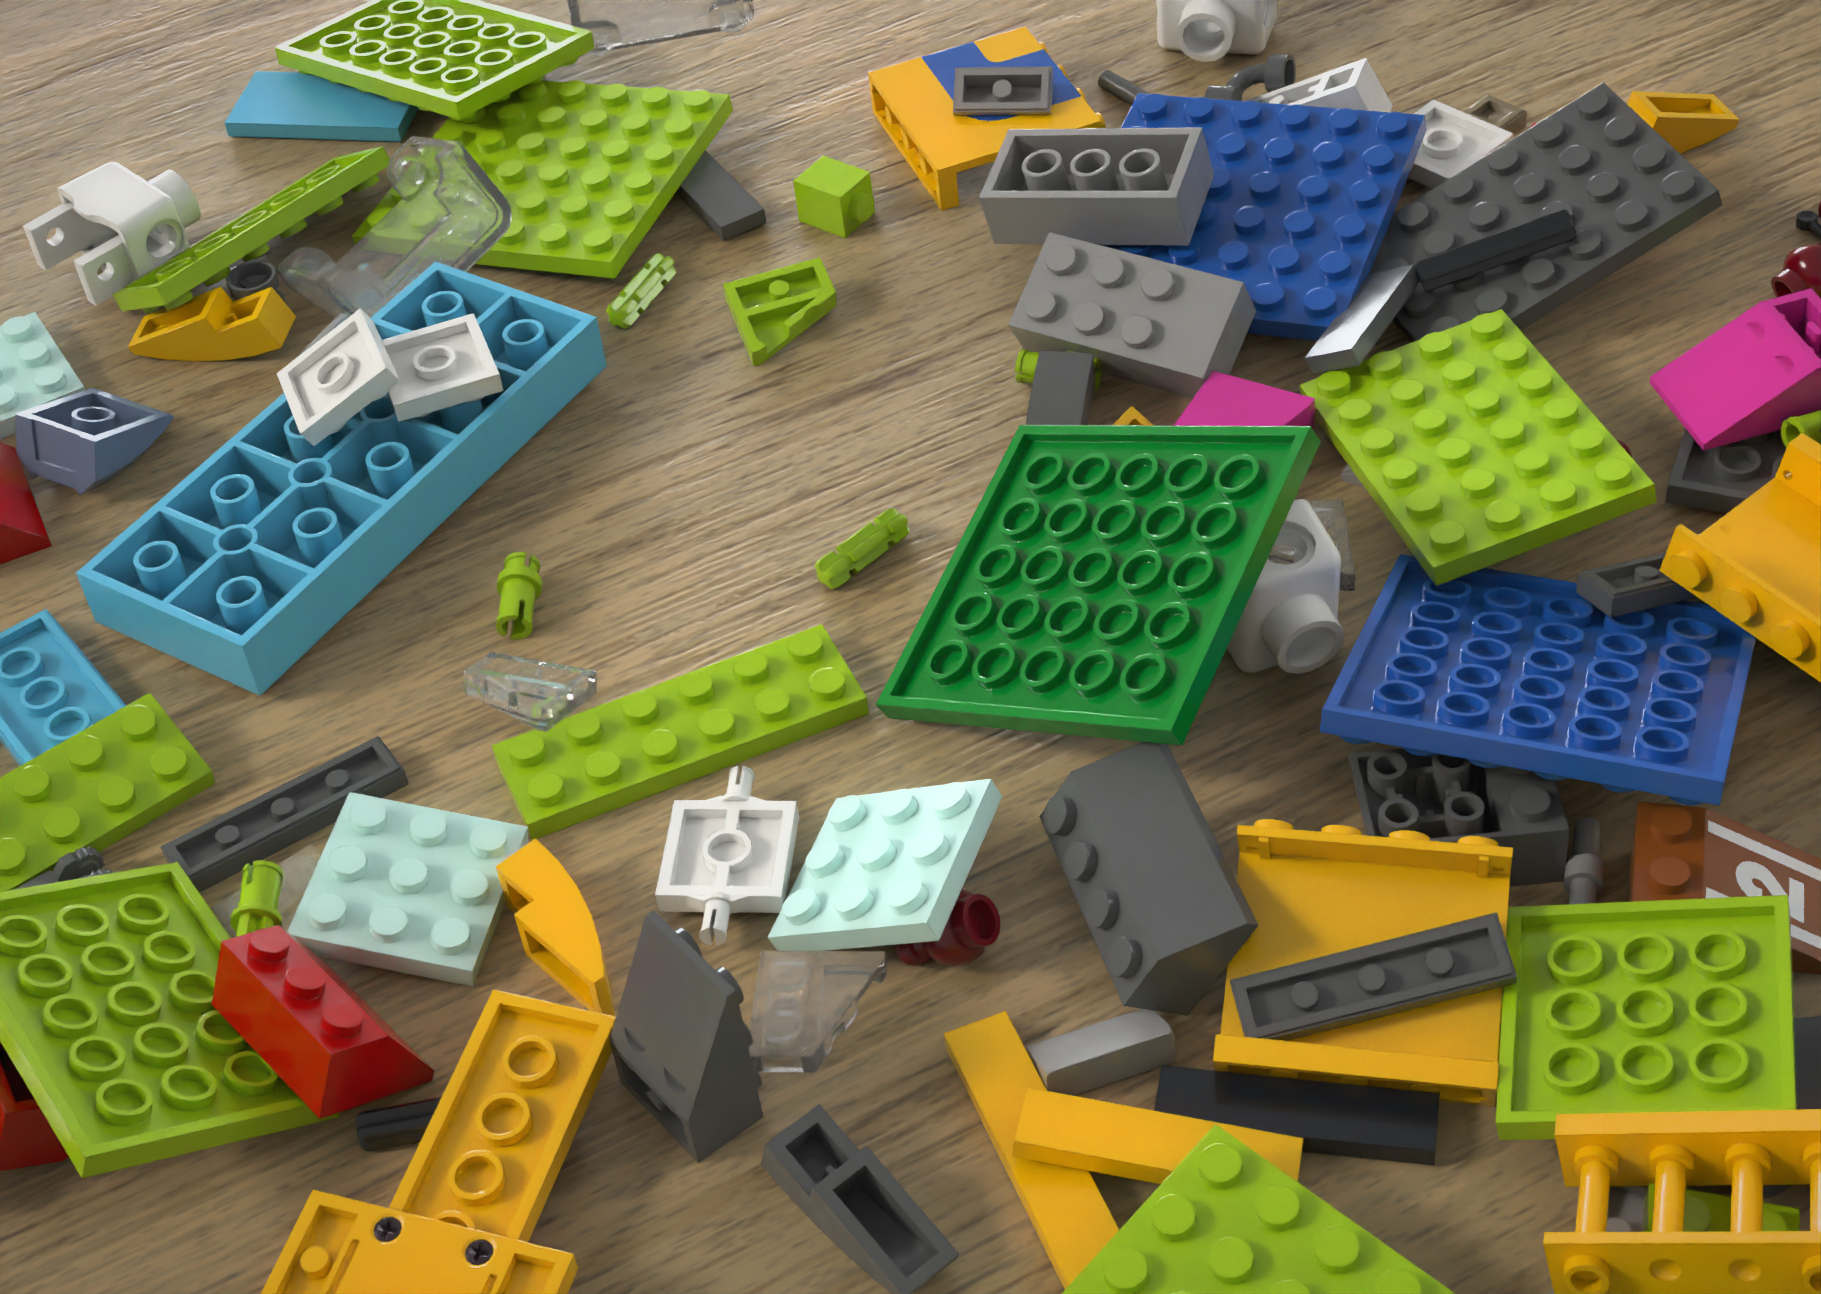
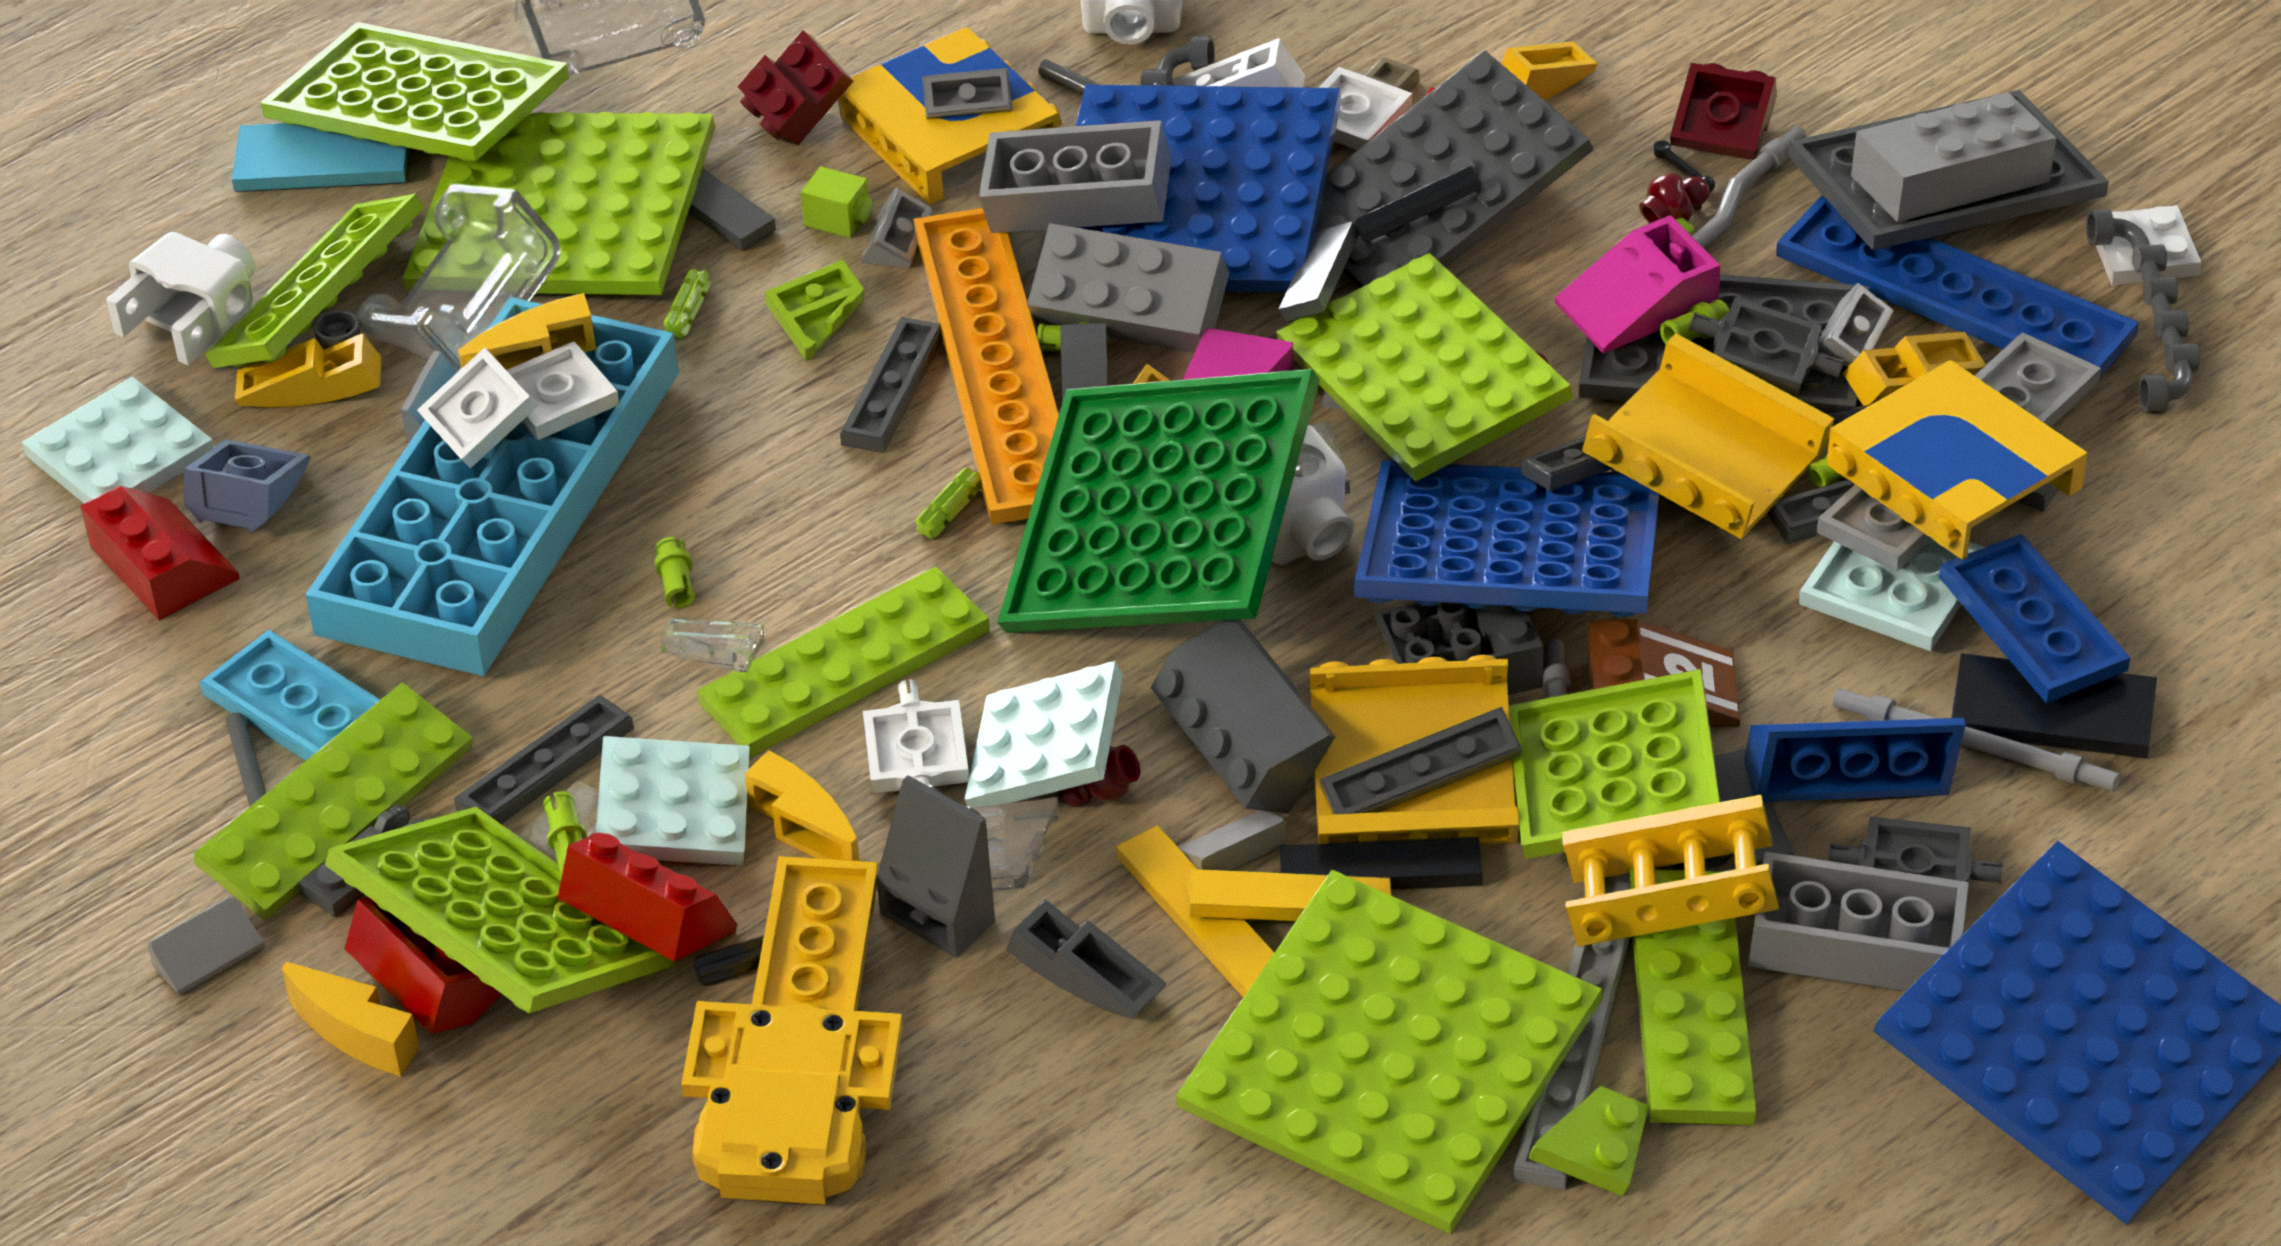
camera: 15 degrees left, 0 degrees up
none -> yellow slope [458,293,596,370]
none -> dark red plate [738,30,854,145]
none -> dark grey tile [840,317,943,453]
none -> light grey slope [860,187,933,268]
none -> light orange plate [914,208,1059,525]

